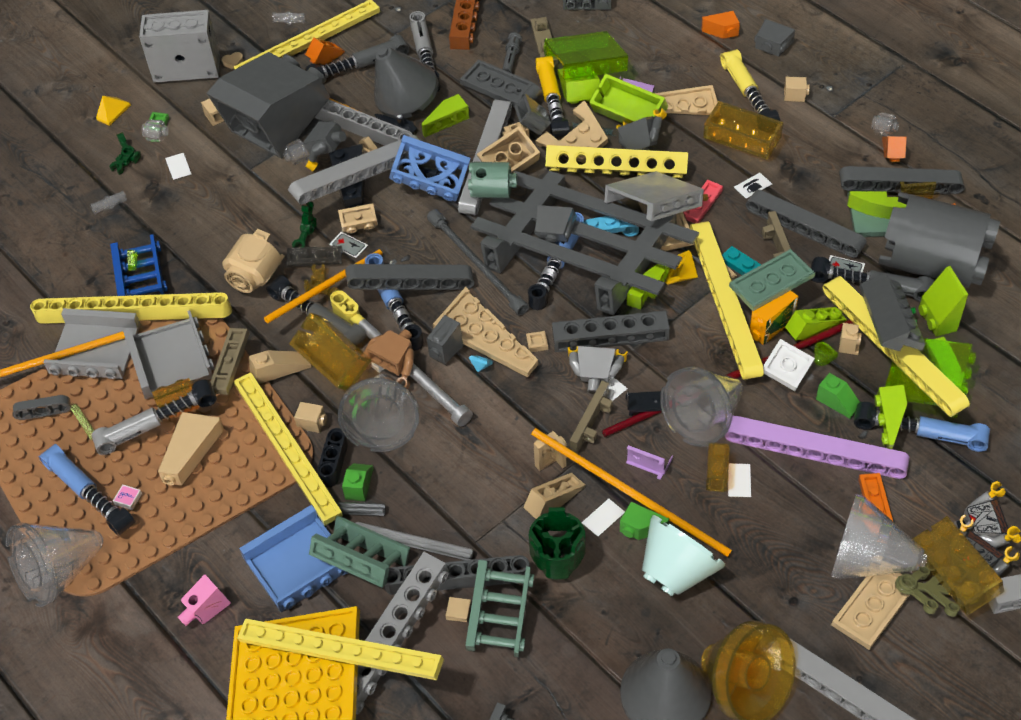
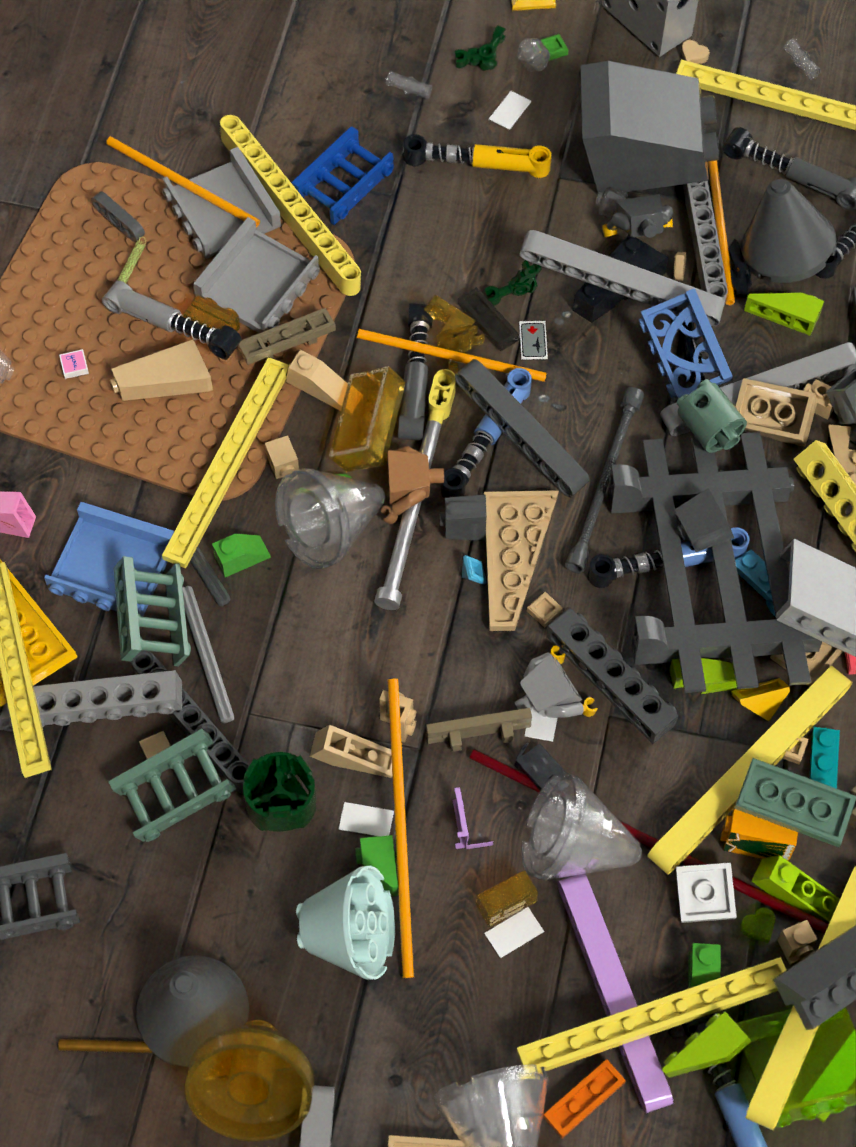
camera: 50 degrees right, 10 degrees up
piece [38,444,136,536] -> none
clear neon green tile [127,249,137,271] -> none
tan piece [222,229,284,293] -> none
orange slope [305,37,345,65] -> none
black beam [318,428,348,487] -> none
tan bracket [338,203,378,233] -> none
none -> piece [404,134,552,178]
none -> clear yellow slope [424,295,476,338]
none -> light yellow plate [517,957,786,1078]

